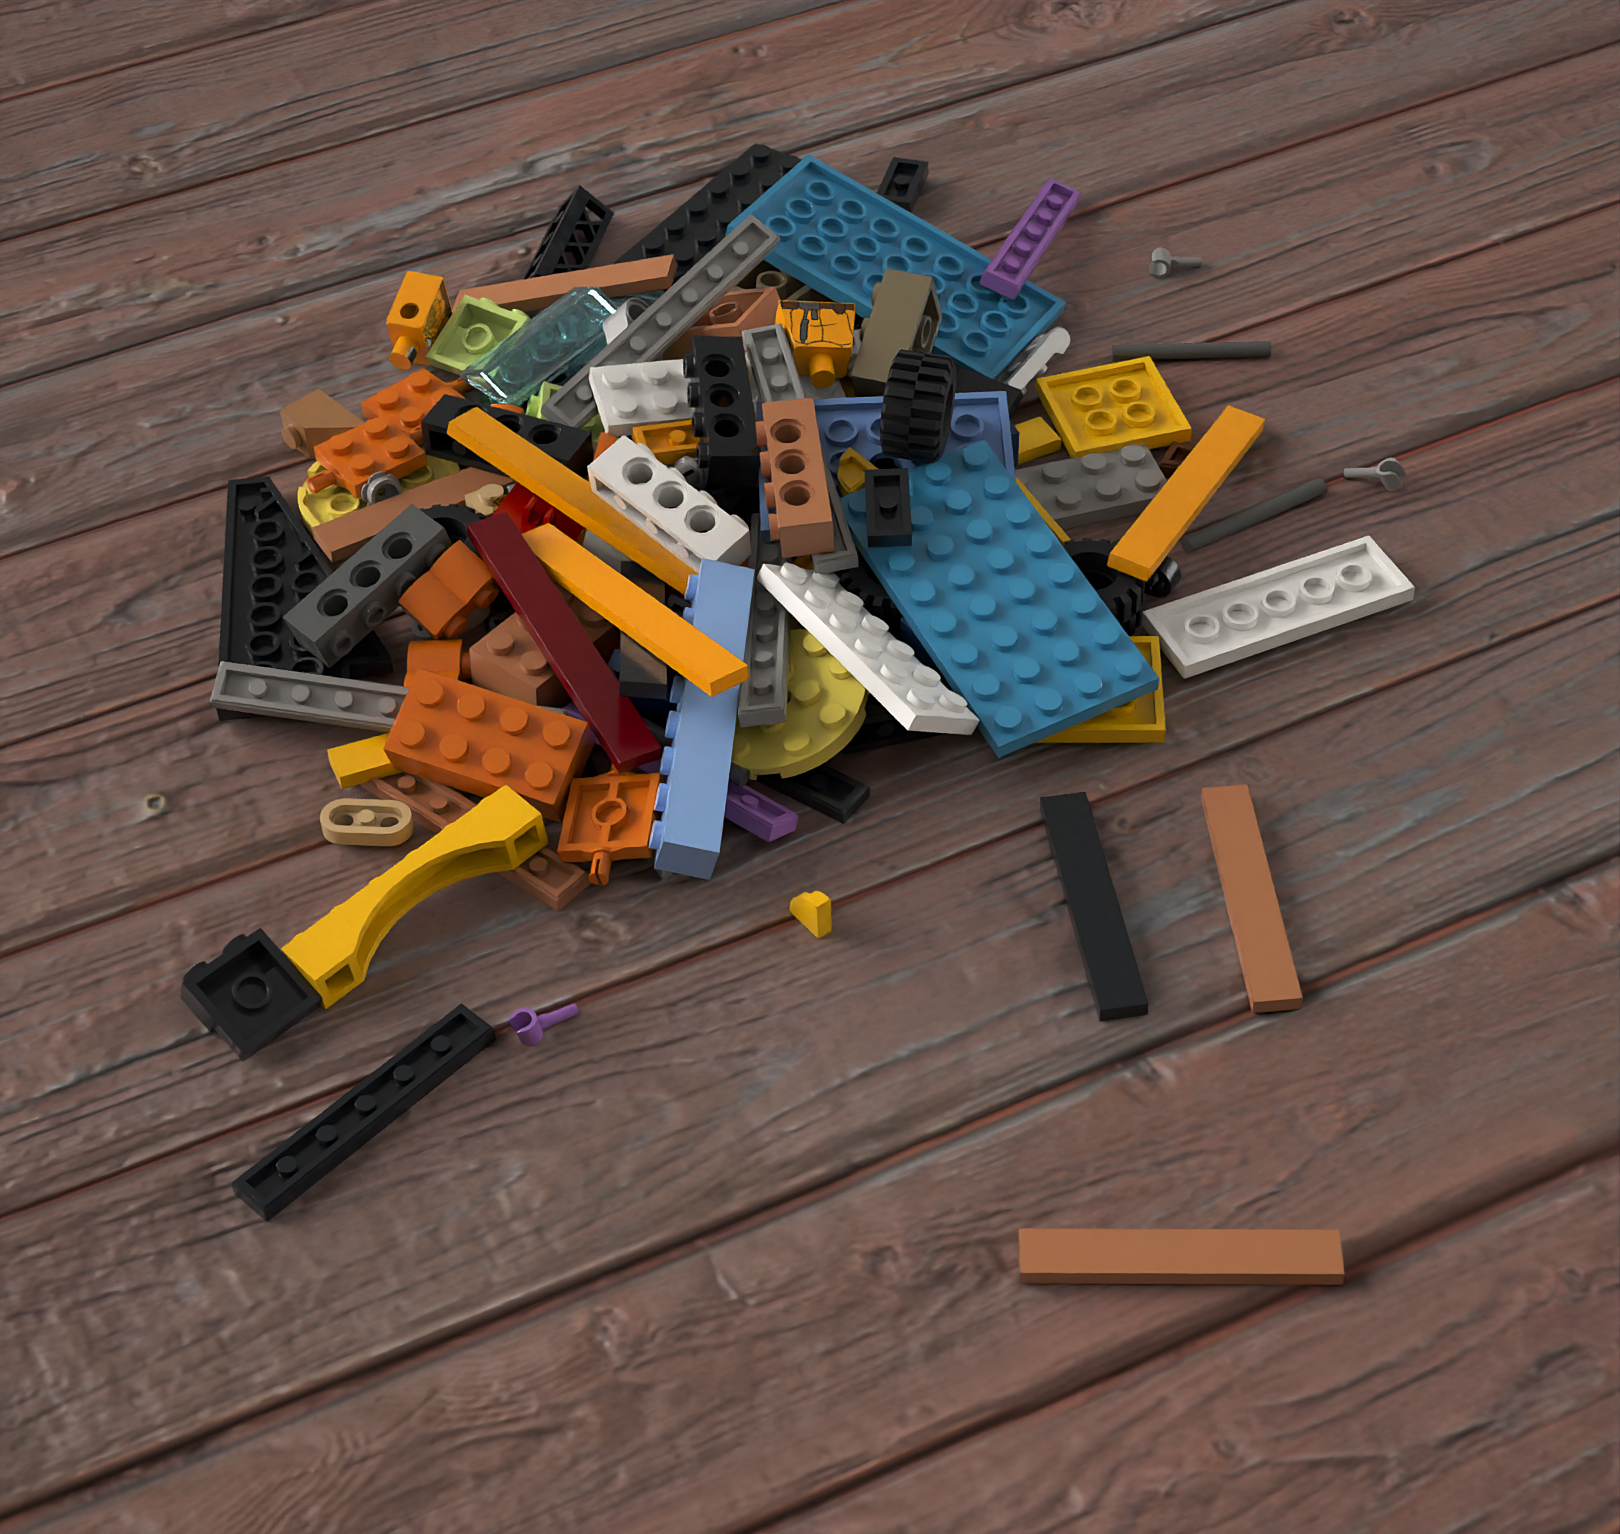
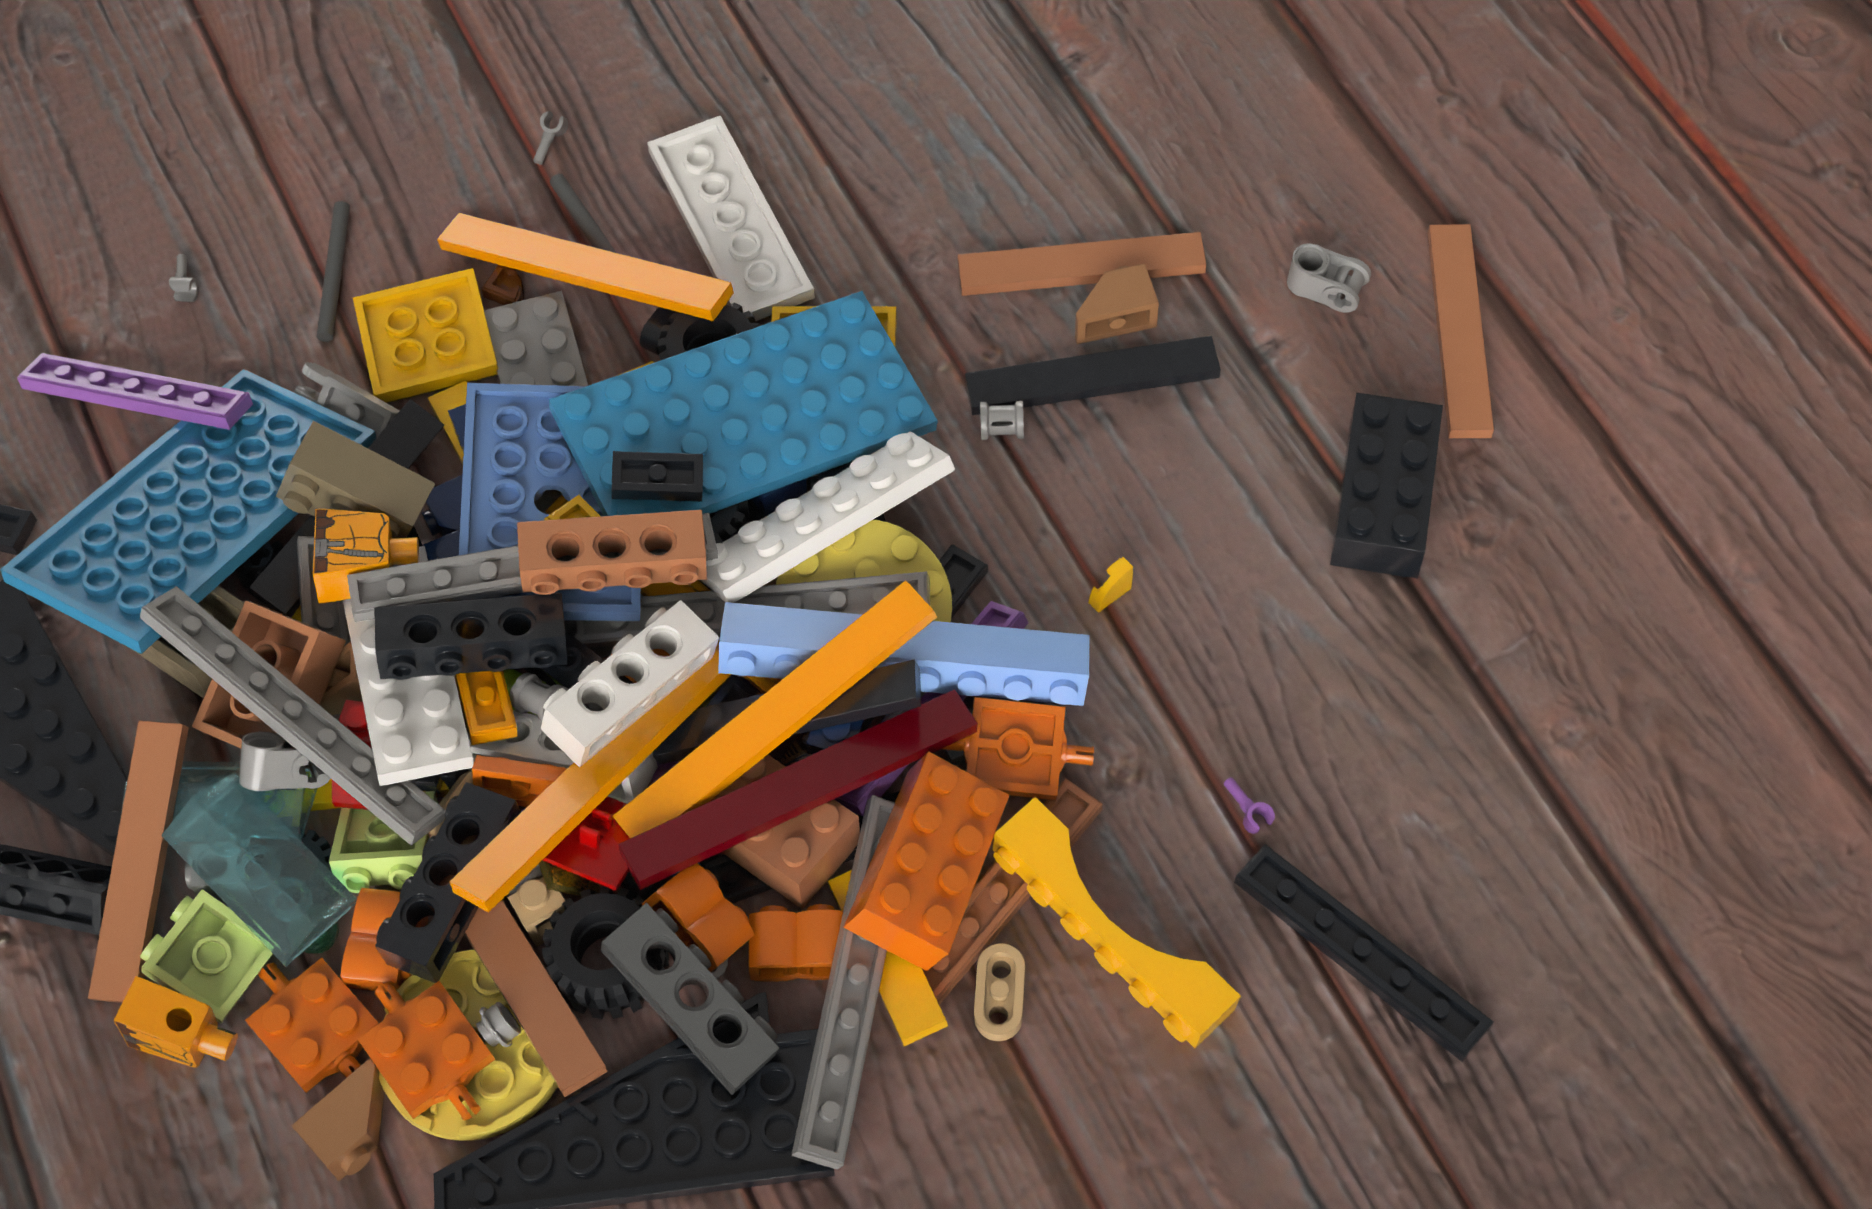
camera: 90 degrees left, 15 degrees up
black plate [180,927,322,1062] -> none
black tyre [880,349,956,463] -> none
none -> light grey bush [980,401,1024,440]
none -> medium nougat slope [1075,264,1159,345]
none -> light grey piece [1287,243,1371,313]
none -> black brick [1330,392,1443,579]

